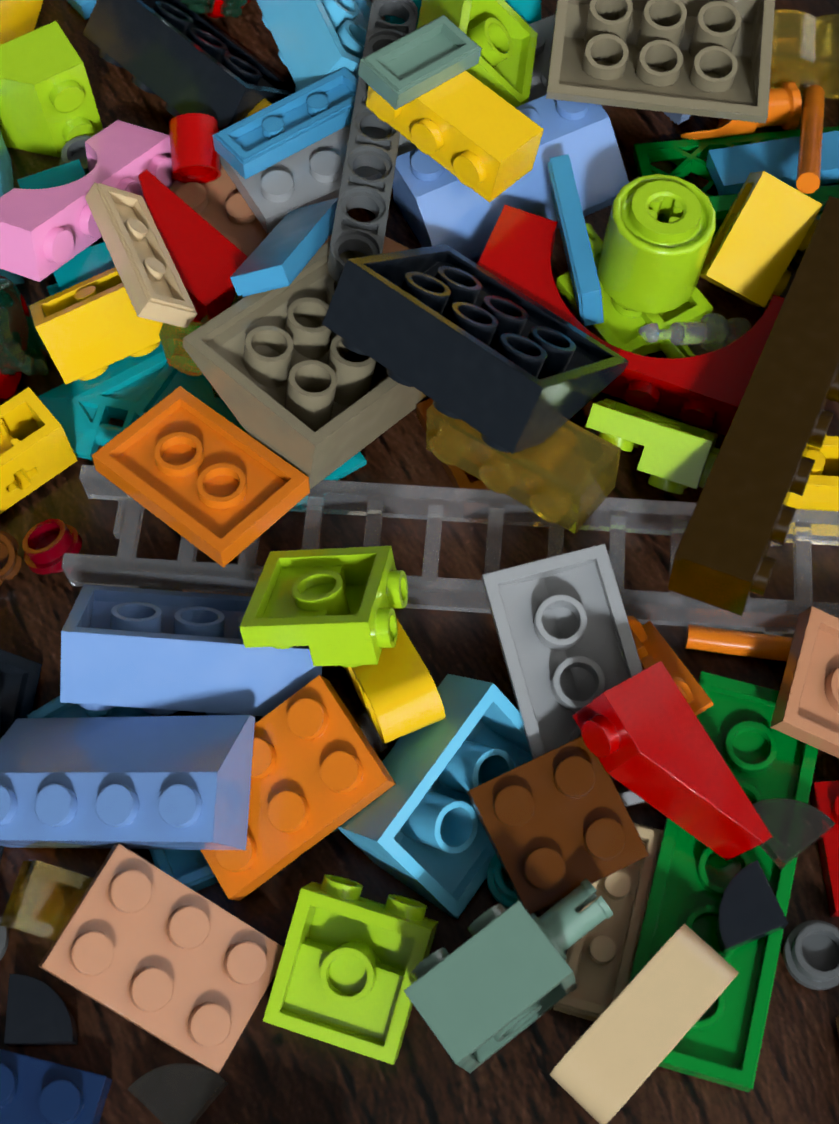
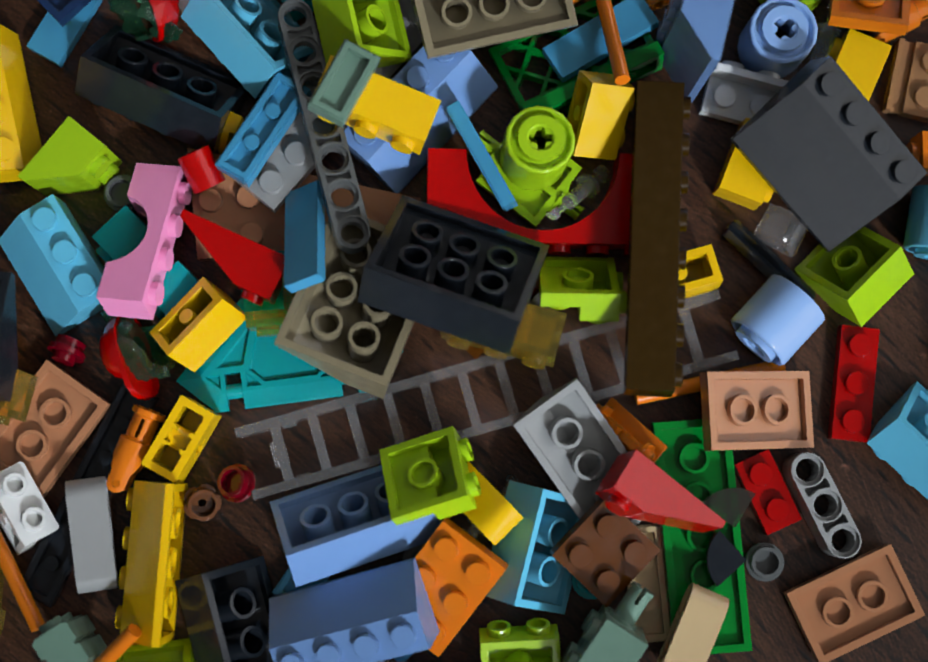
camera: 30 degrees left, 20 degrees up
tan tile [85,182,197,329] -> none
orange plate [92,386,310,568] -> none

